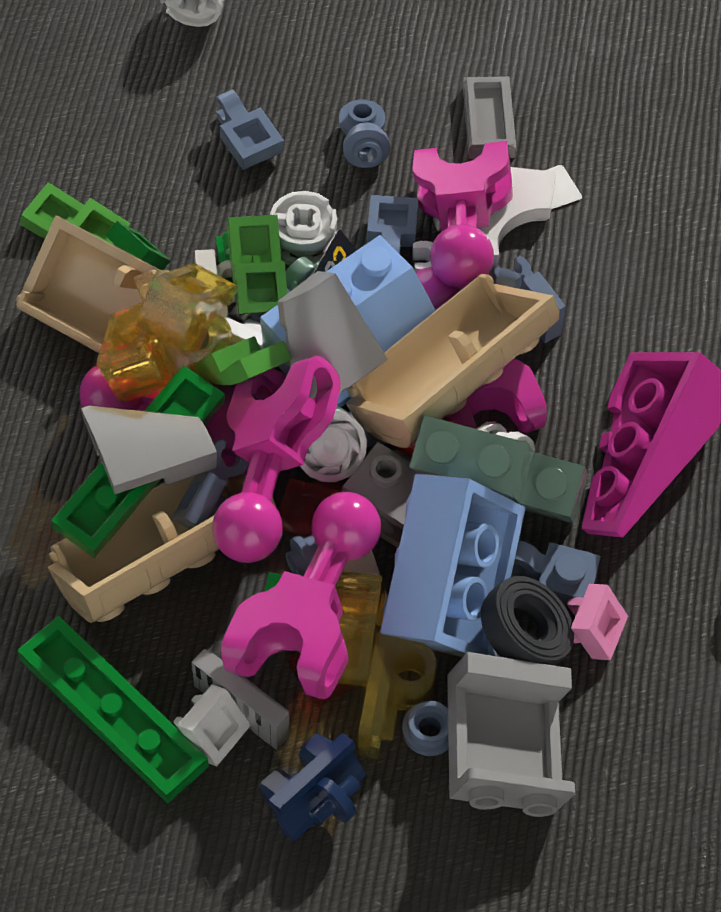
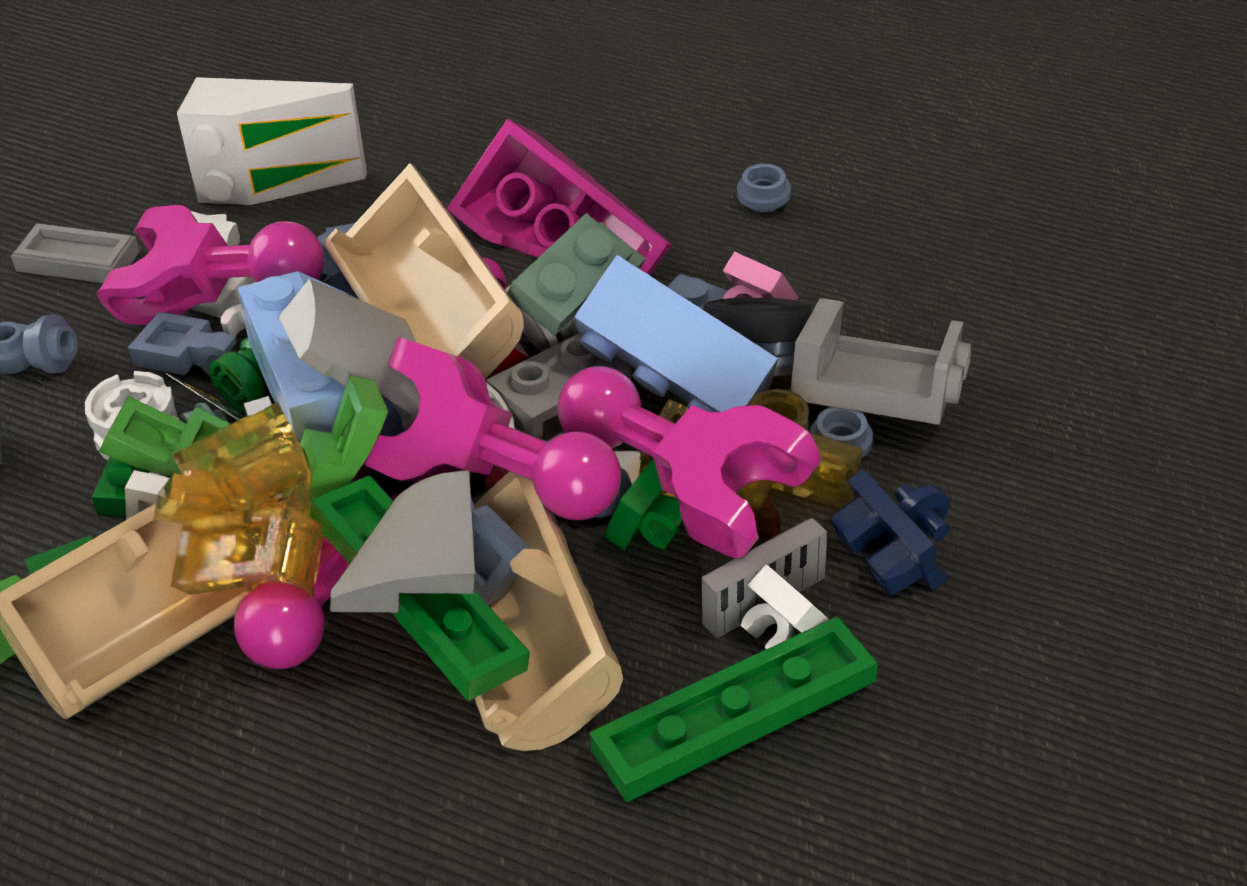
camera: 70 degrees left, 15 degrees down
none -> white slope [177,77,367,205]

